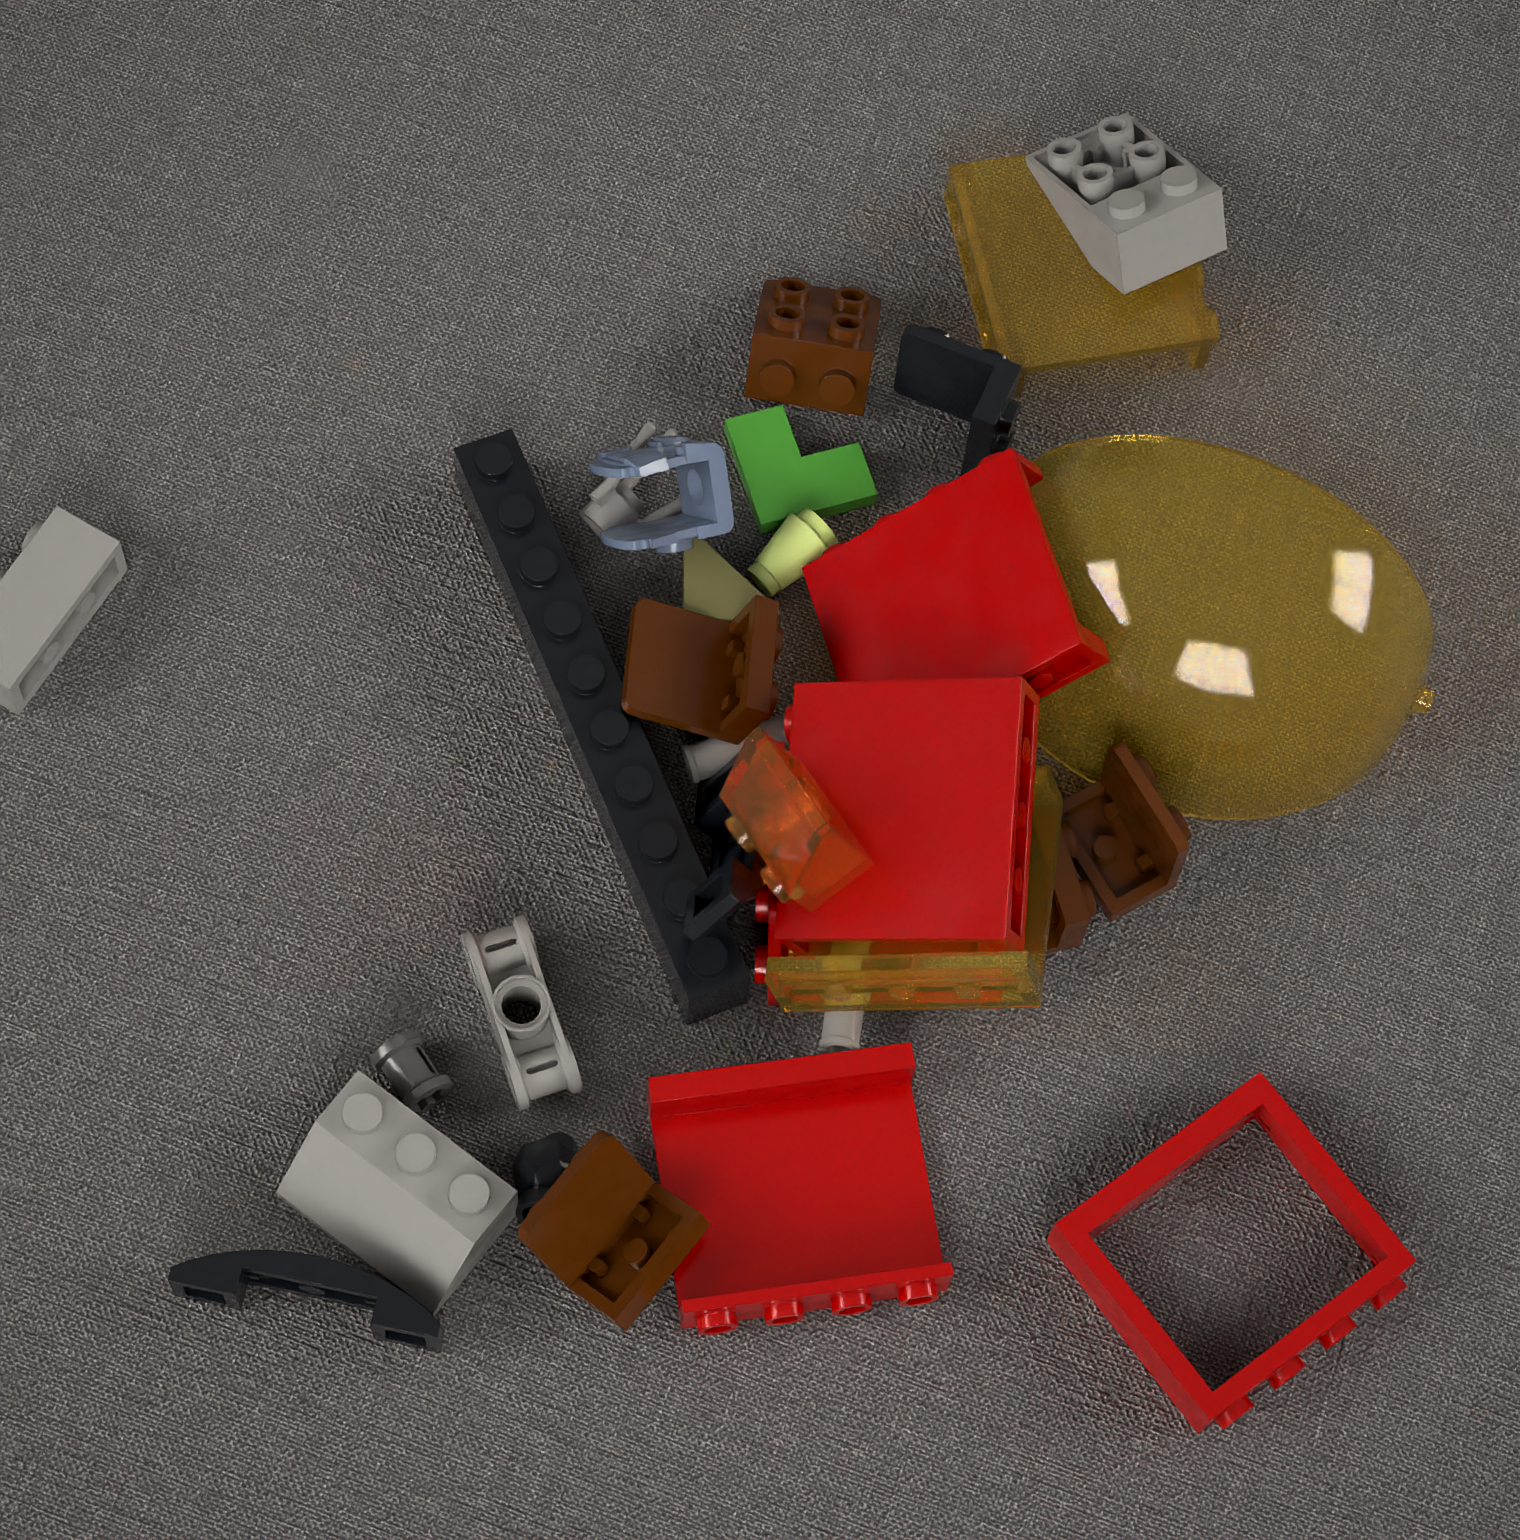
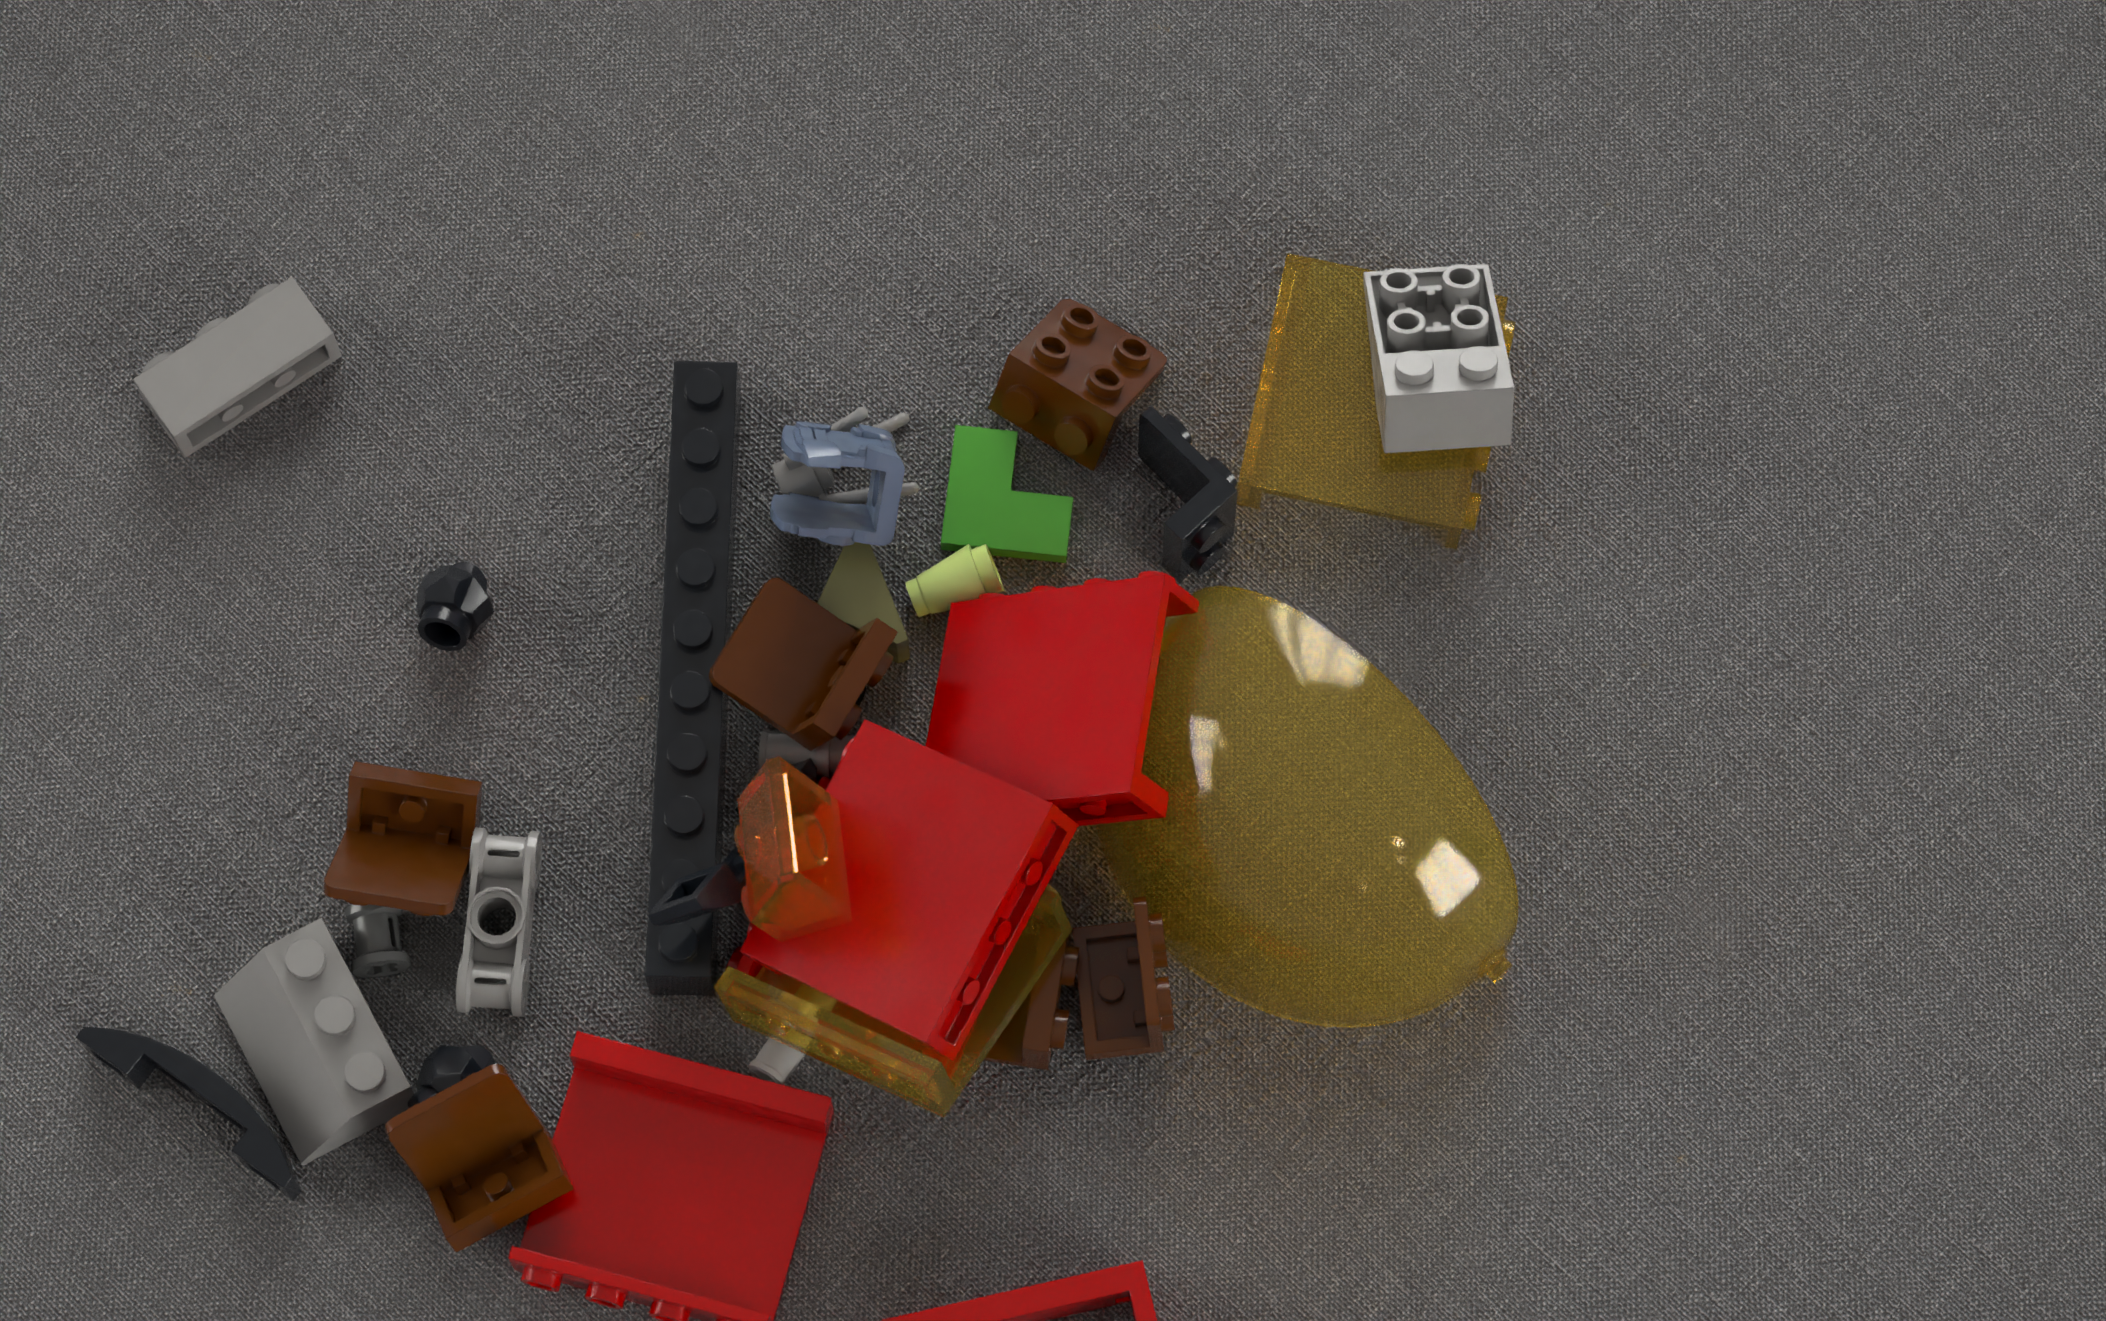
camera: 30 degrees right, 5 degrees up
none -> reddish brown bracket [324,761,483,916]
none -> black rock [417,562,494,651]

